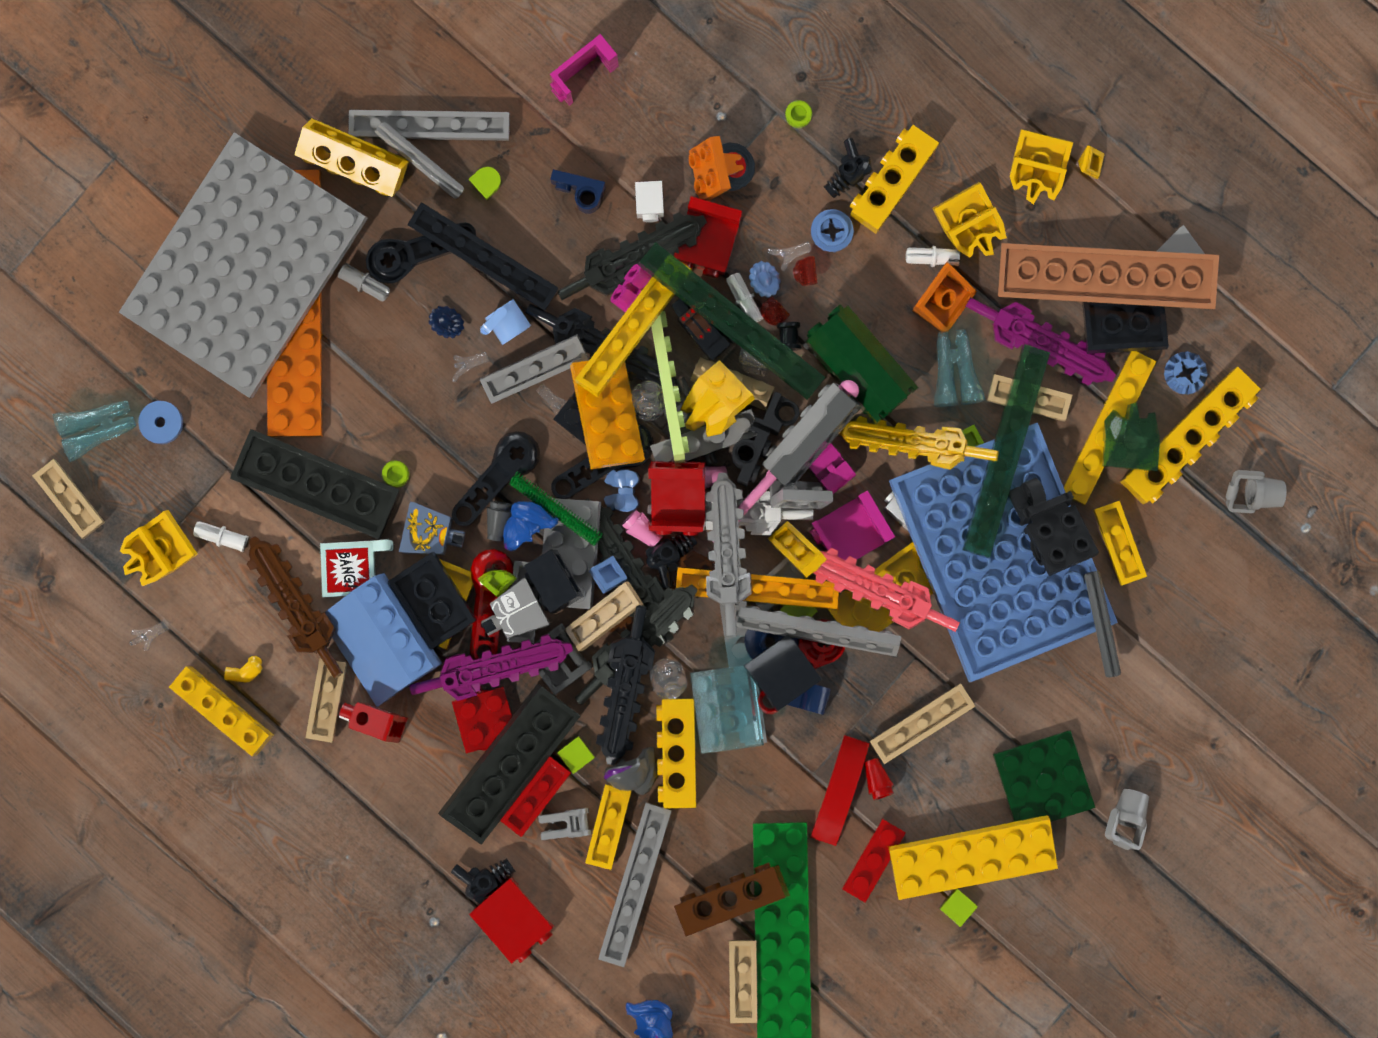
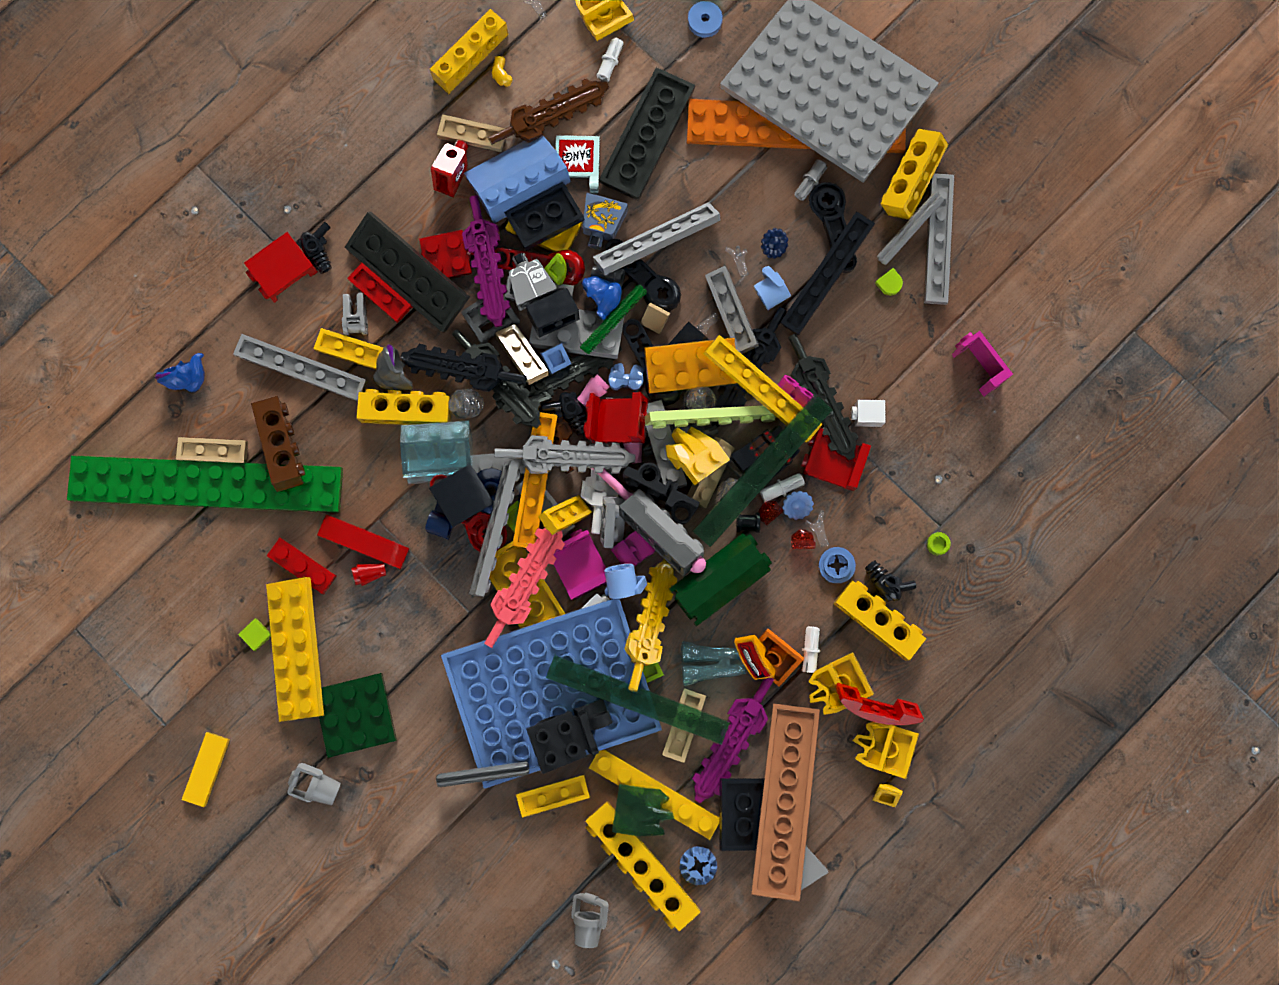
camera: 90 degrees right, 5 degrees down
lime tile [382,461,410,488] -> none
dark blue plate [550,169,606,214] -> none
lime tile [557,736,595,774] -> none
orange plate [689,136,755,201] -> none
tan plate [869,683,975,764] -> none
none -> yellow tile [182,732,230,807]
none -> light grey plate [593,202,721,275]
none -> light blue piece [604,564,647,599]
none -> tan tile [640,303,670,334]
none -> slope [734,635,776,680]
none -> red slope [835,683,924,725]

